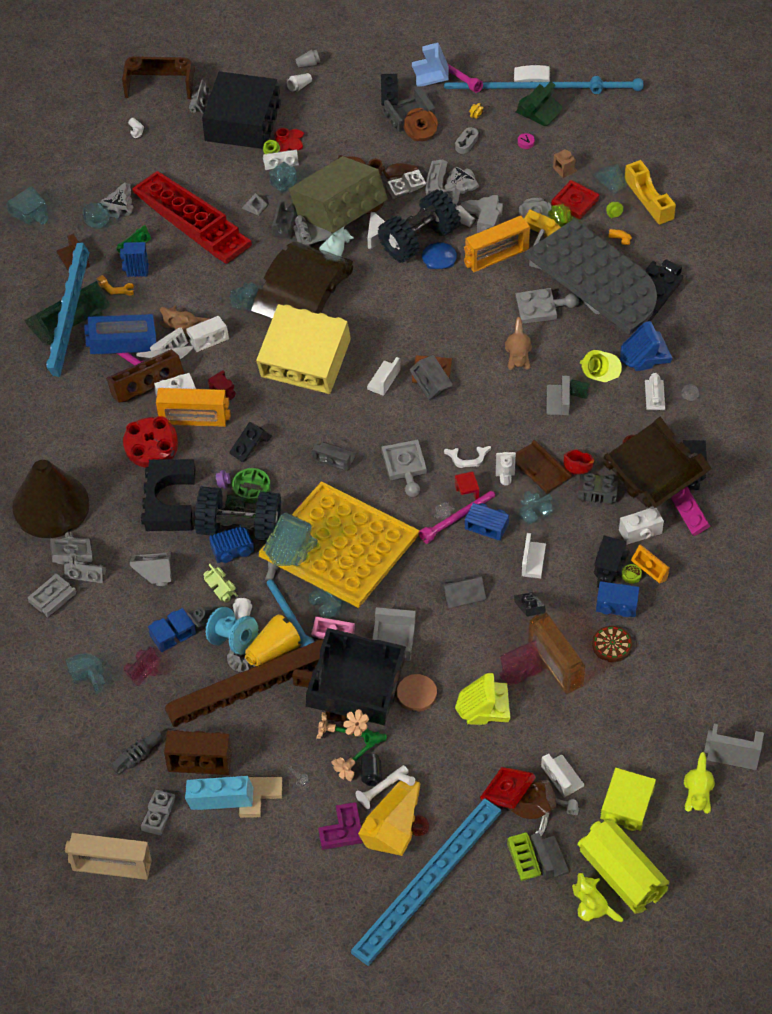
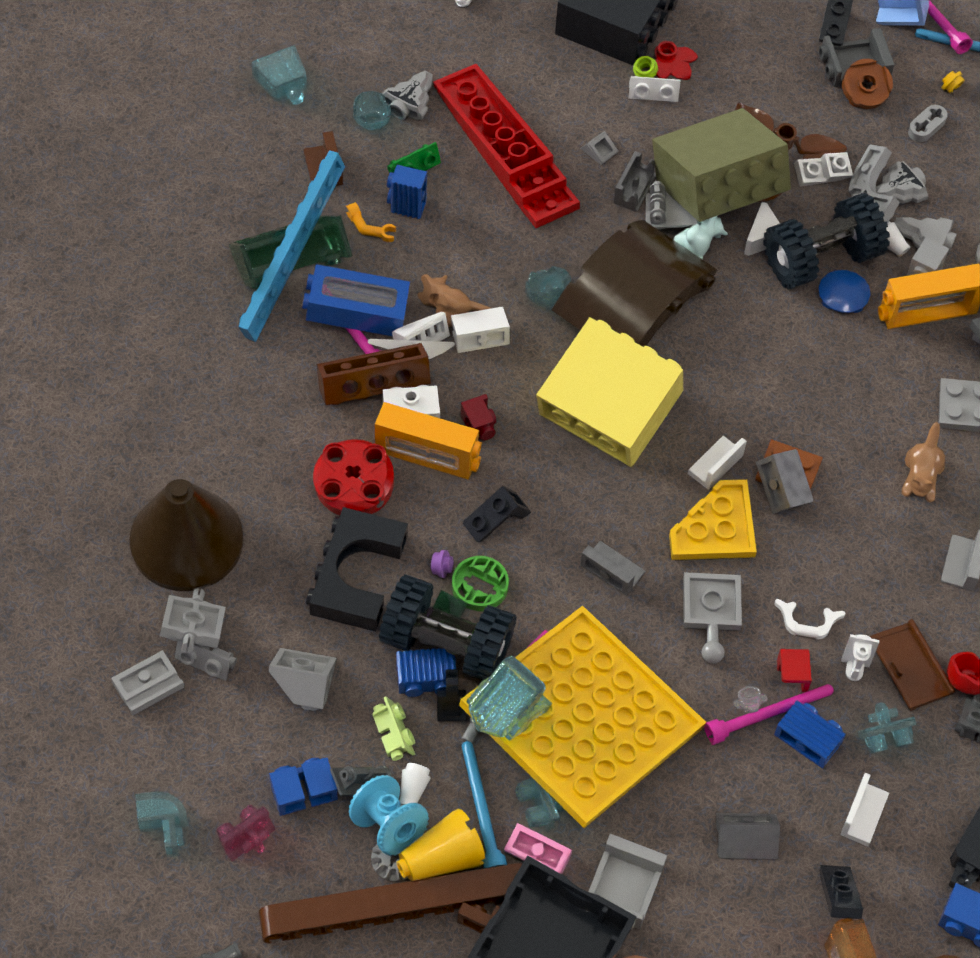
camera: 10 degrees right, 5 degrees up
clear light blue brick [269,162,297,193] -> none
none -> black plate [437,669,467,721]
none -> yellow plate [669,479,757,560]

